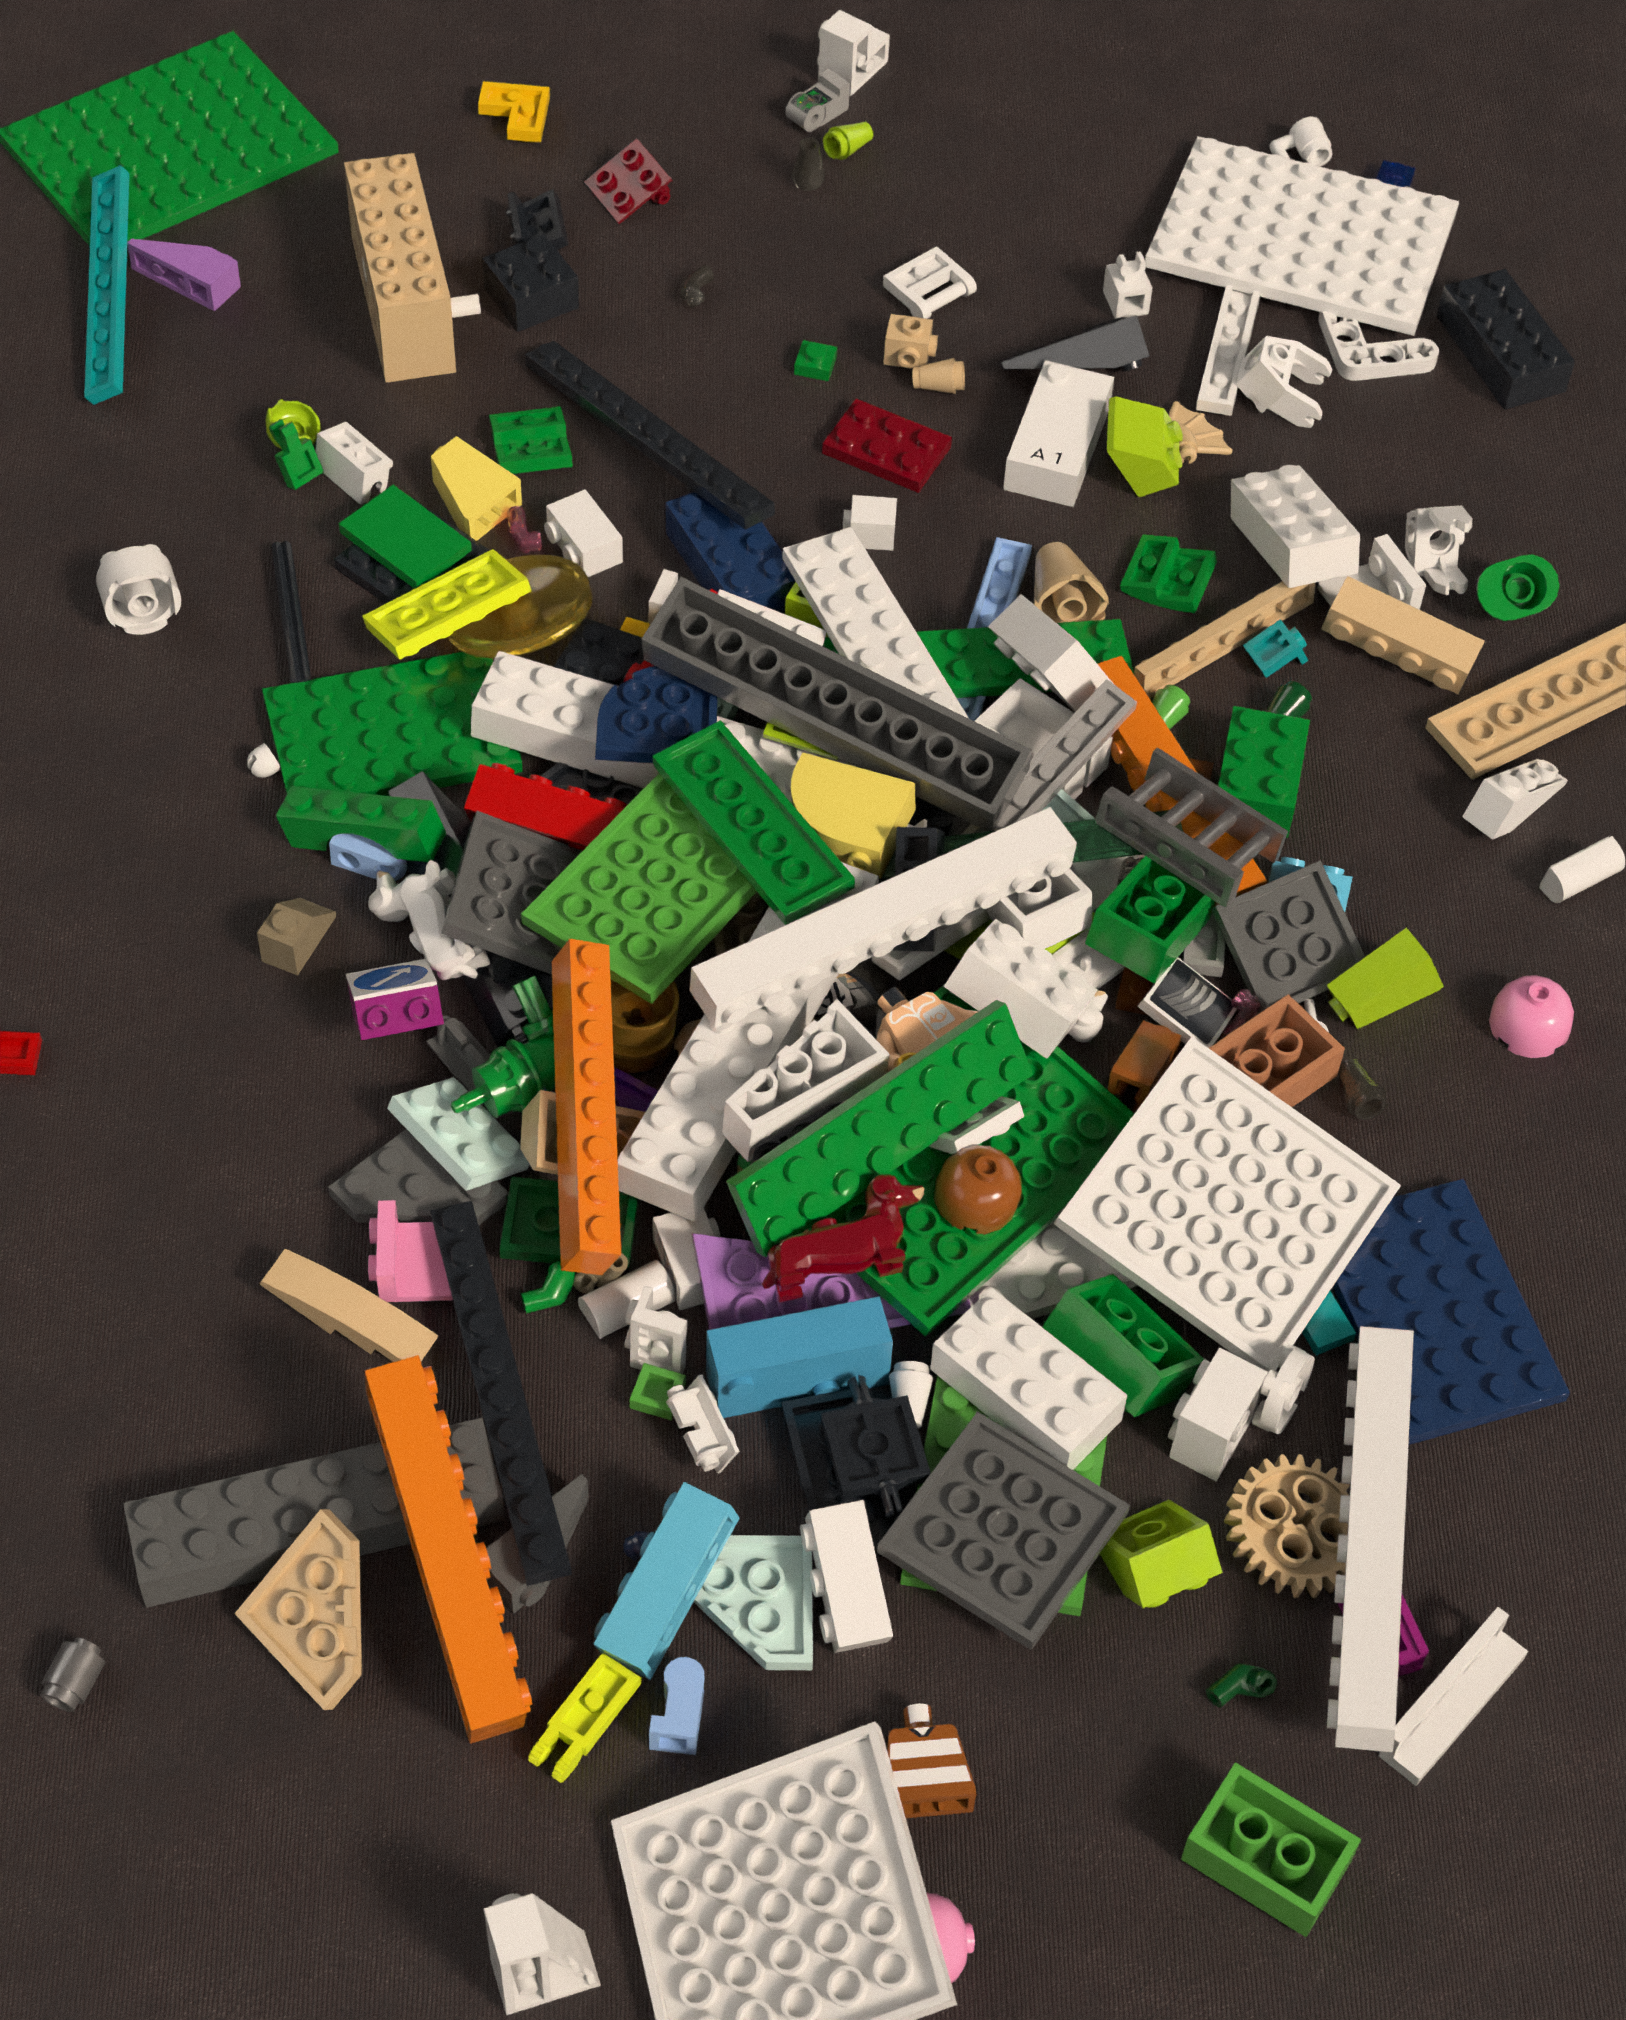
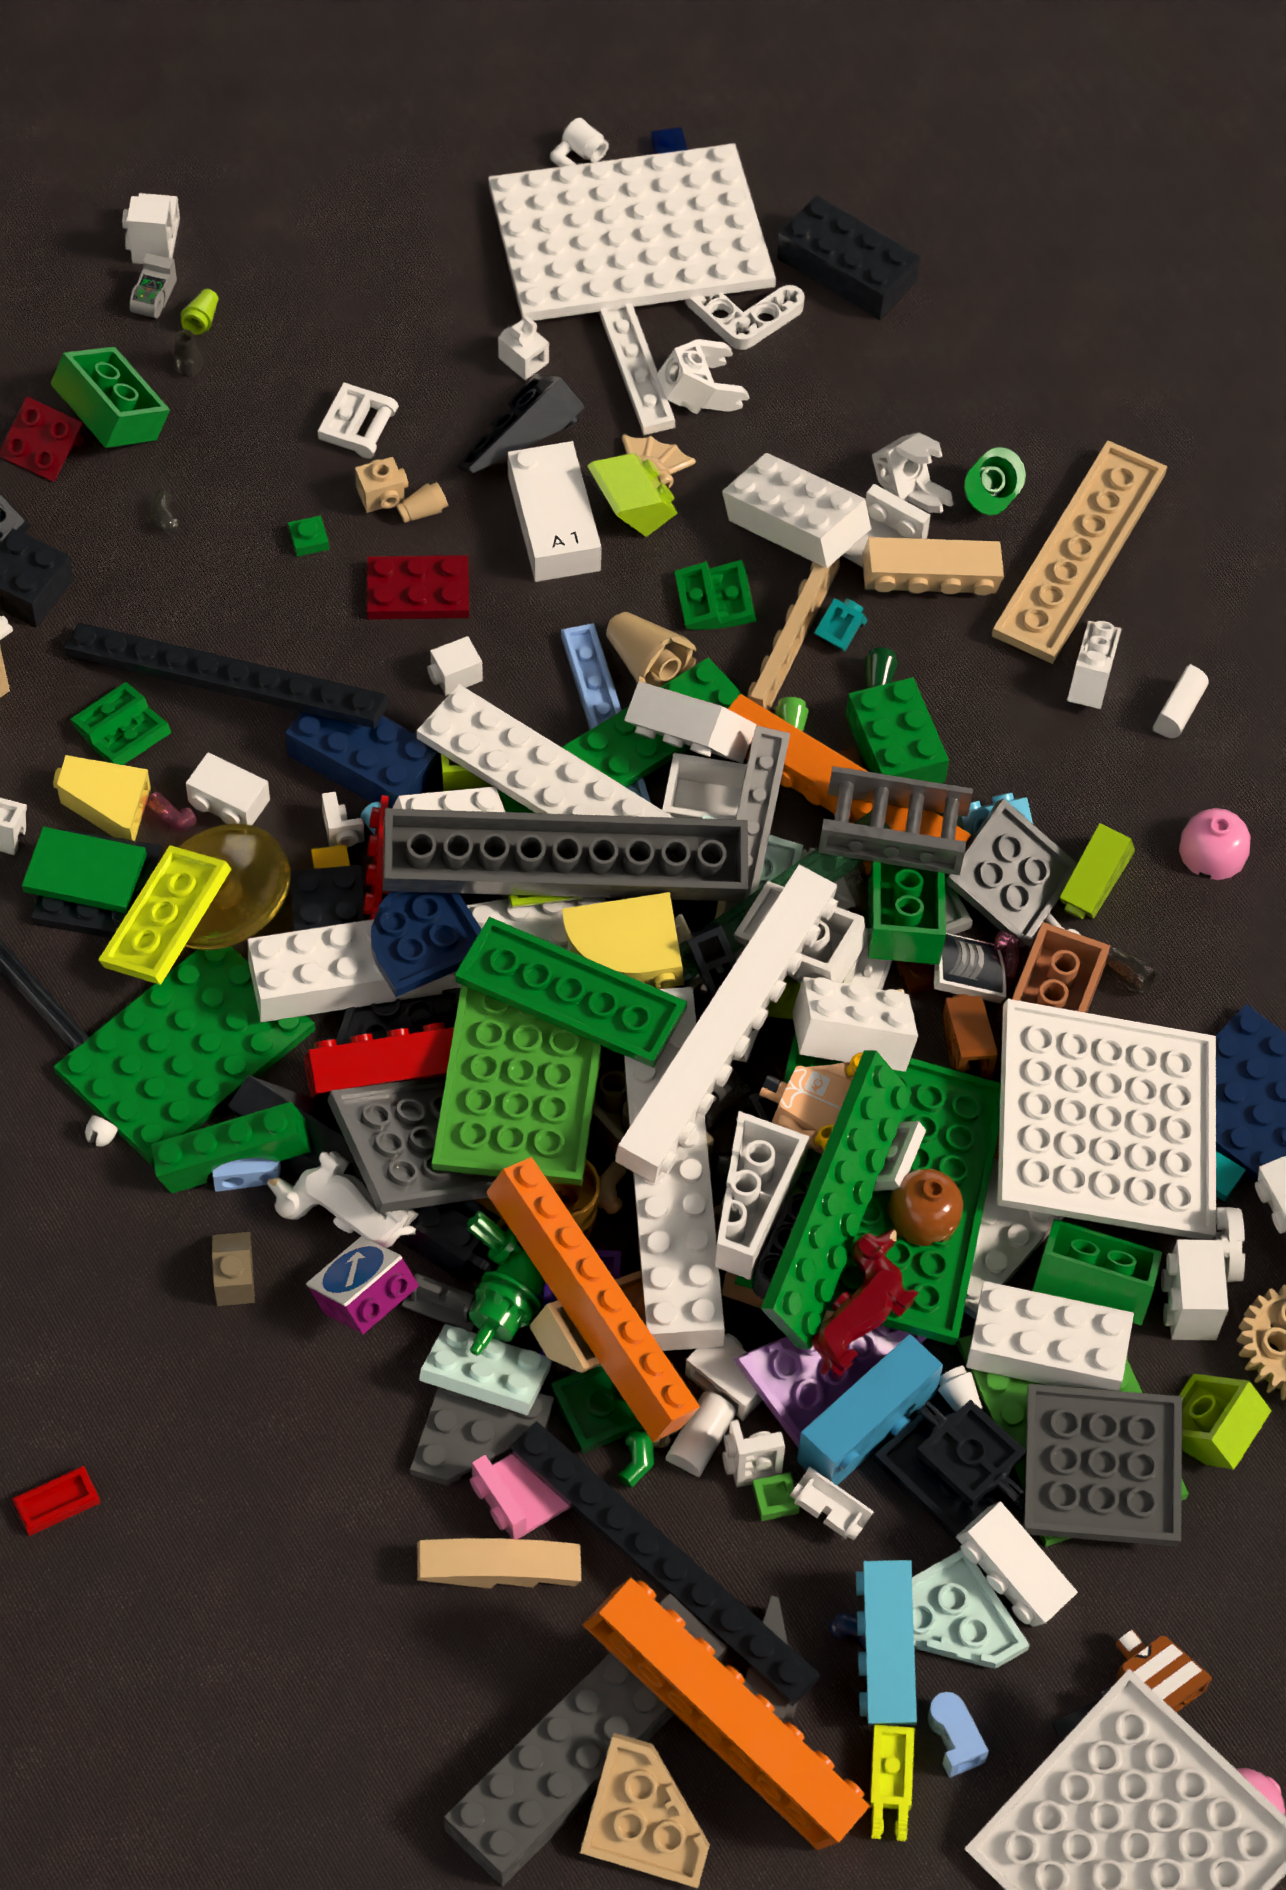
camera: 30 degrees left, 5 degrees up
none -> green brick [50,347,170,448]

